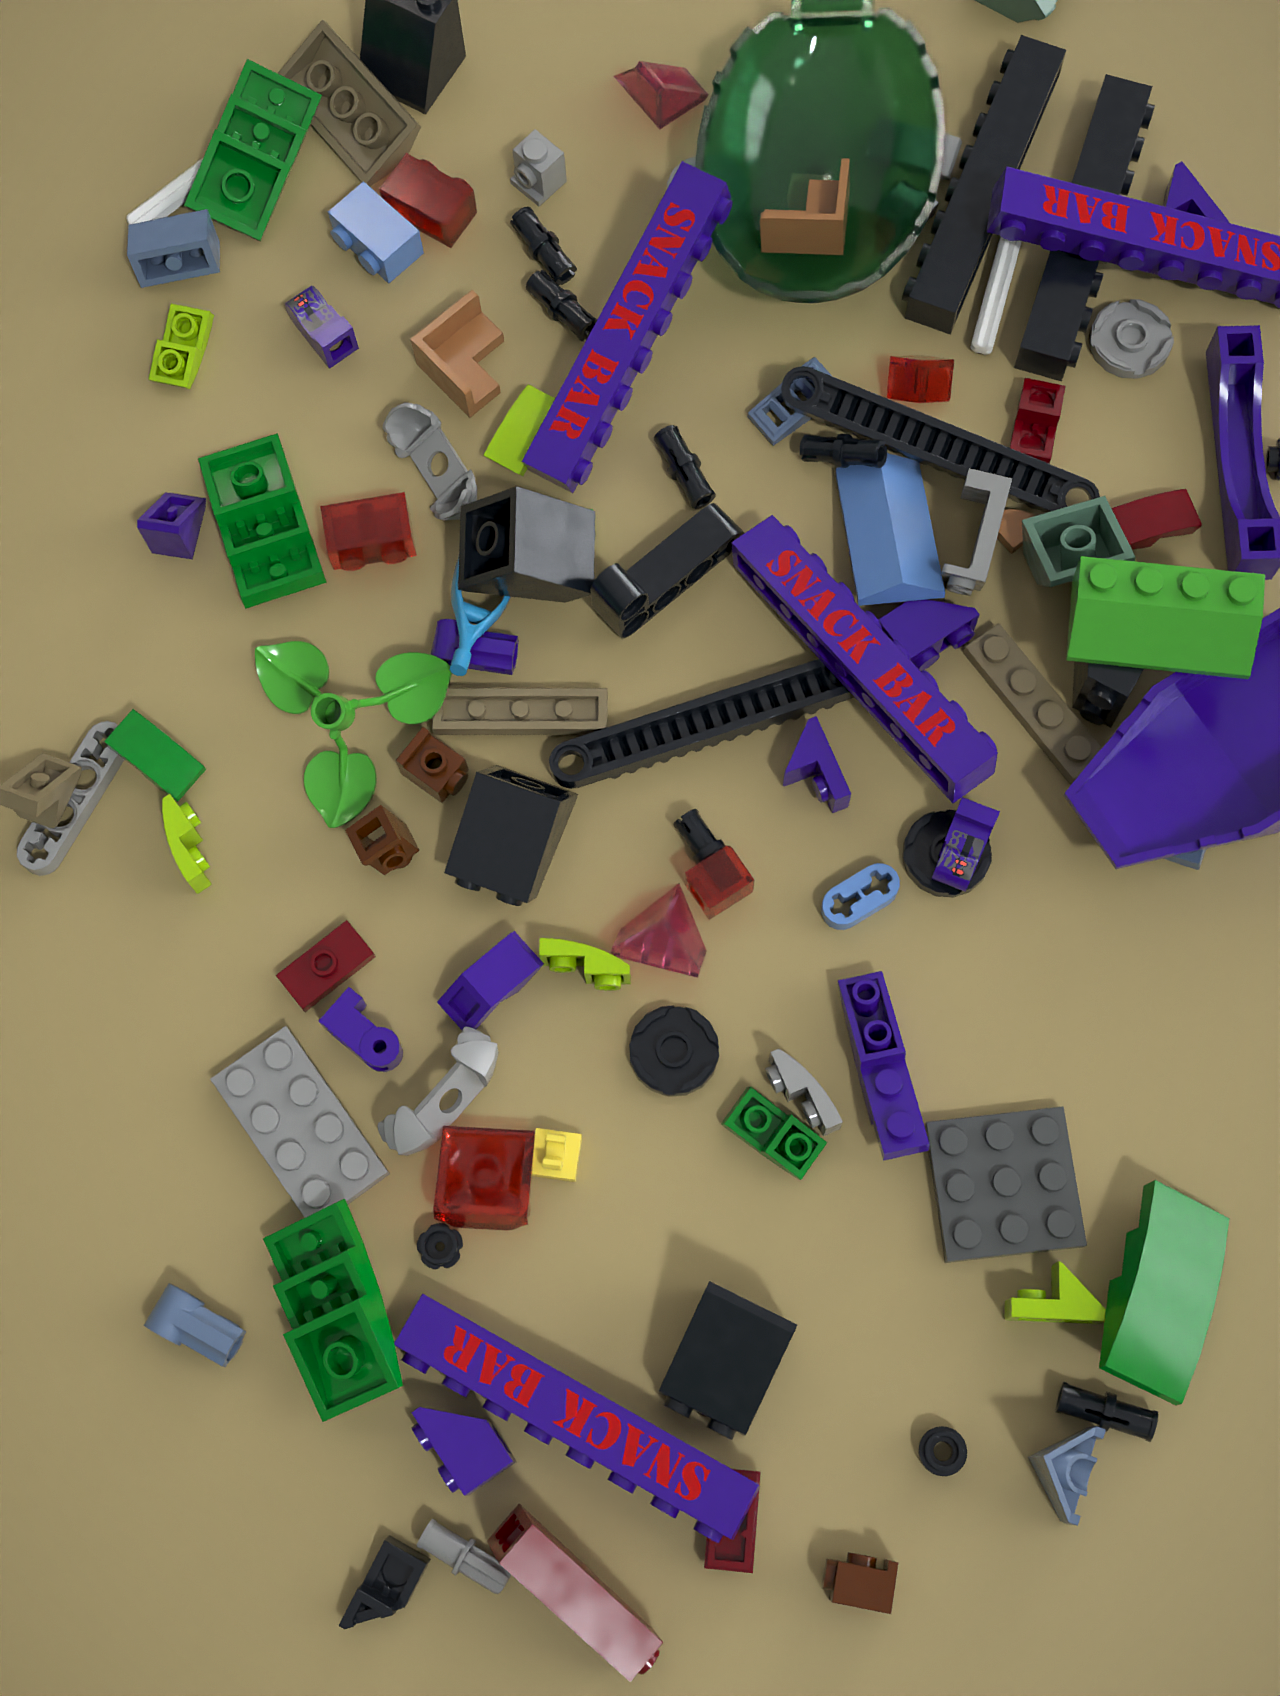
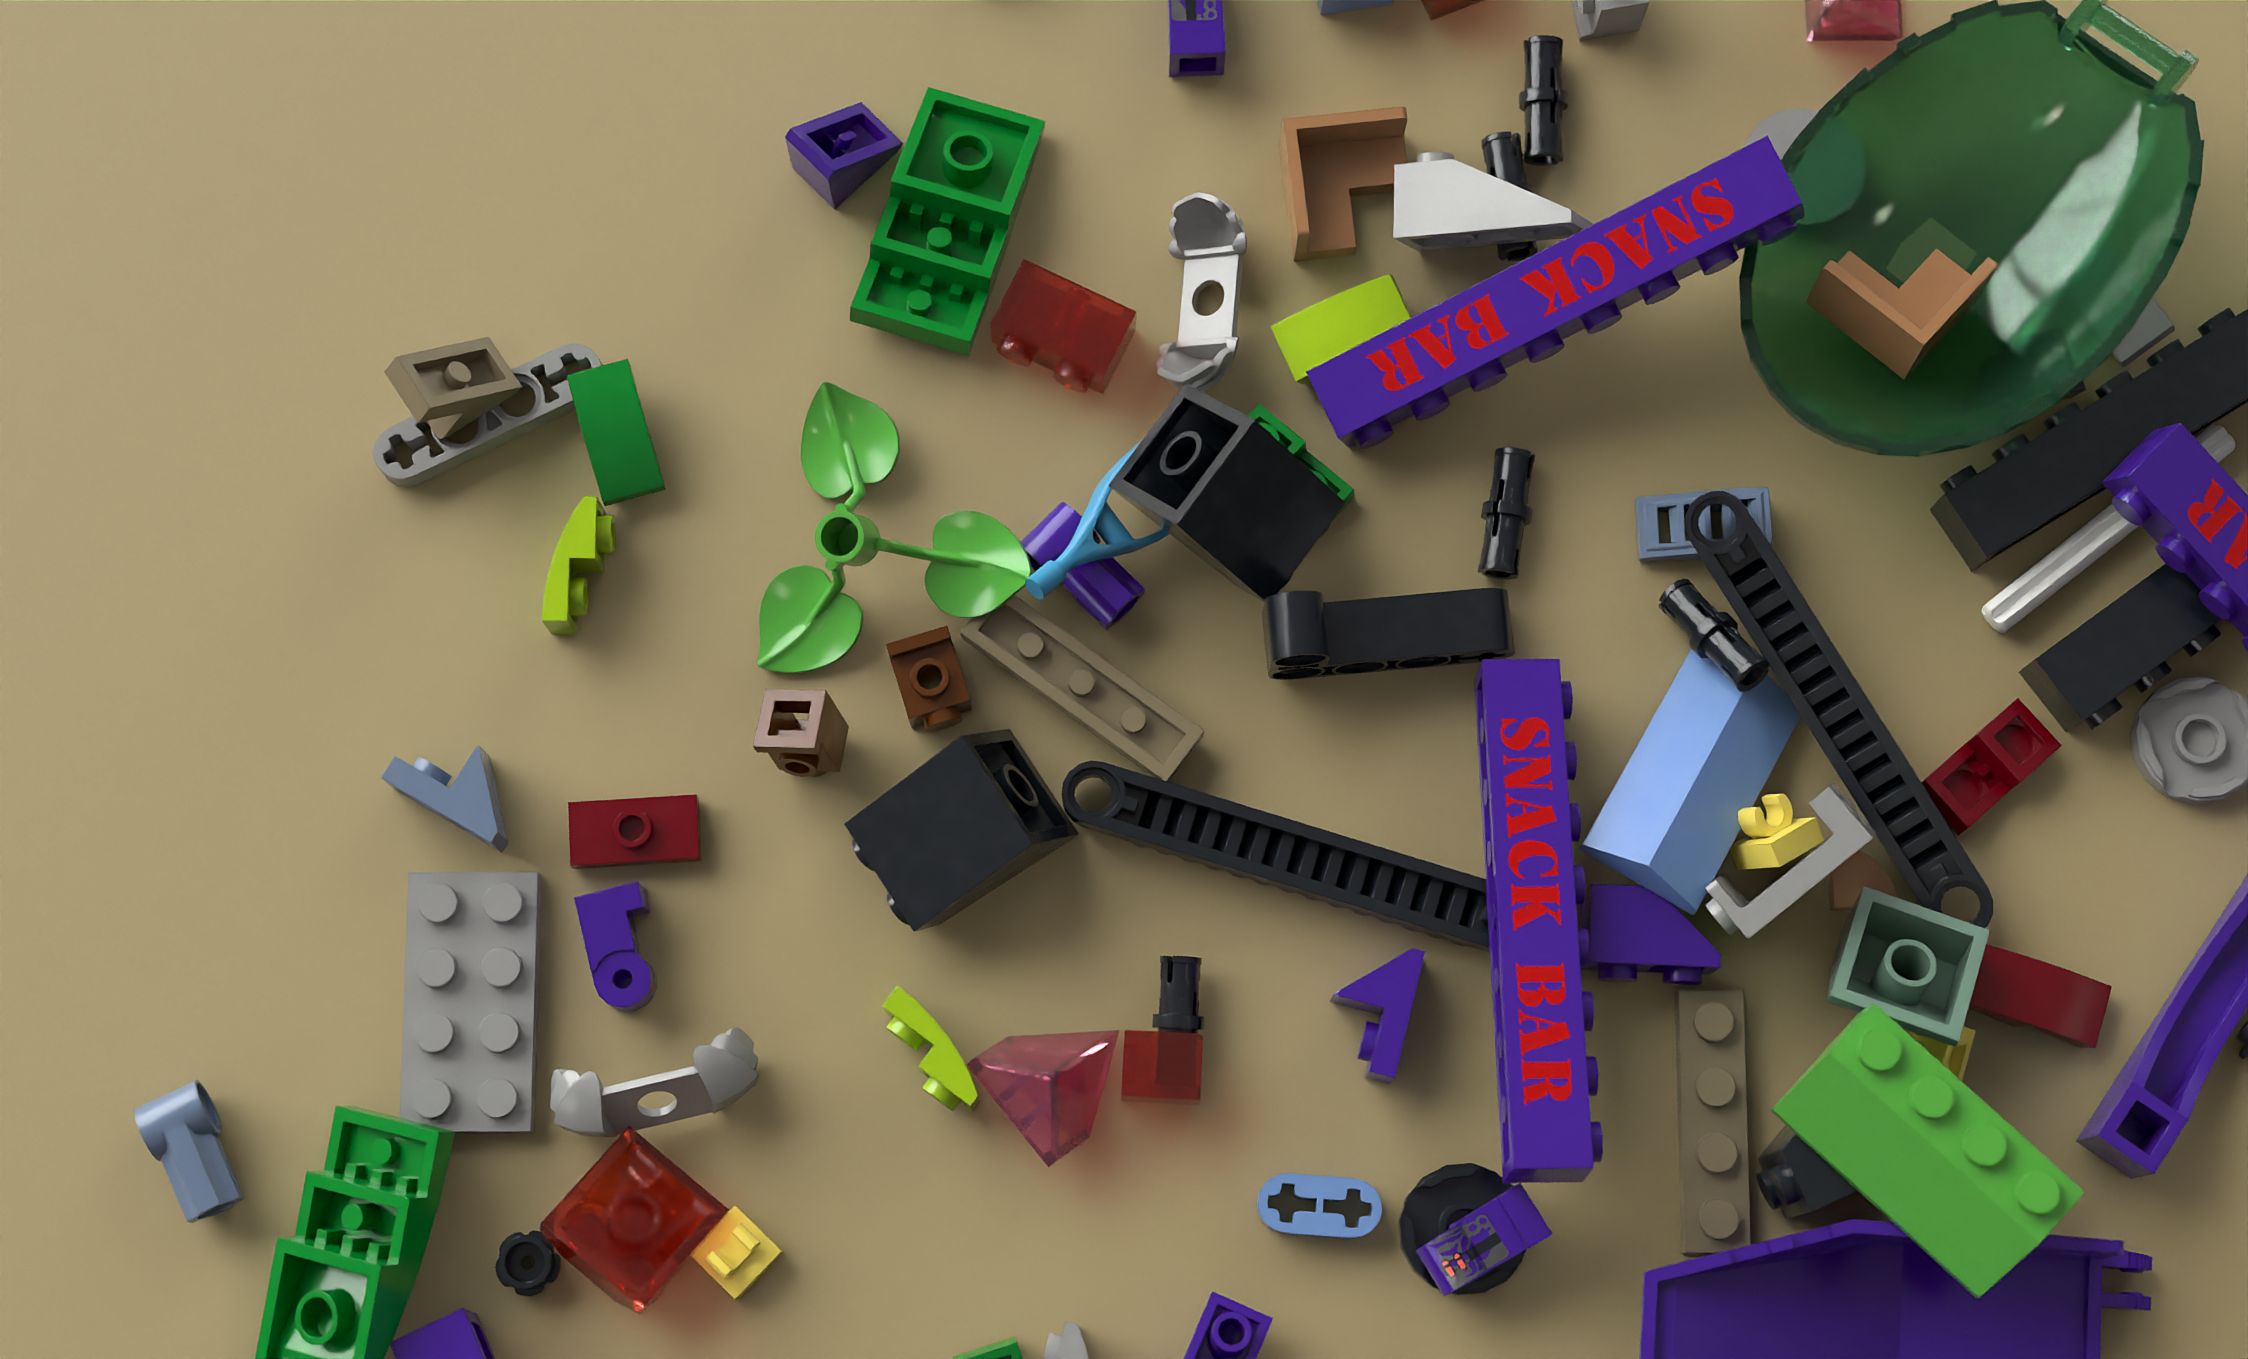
camera: 30 degrees right, 5 degrees up
dark purple slope [437,931,544,1030] -> none
black tile [629,1005,719,1097] -> none
clear red panel [887,355,954,403] -> none
none -> sand blue slope [381,745,508,853]
none -> slope [1393,152,1593,251]
none -> light yellow tile [1730,793,1825,870]

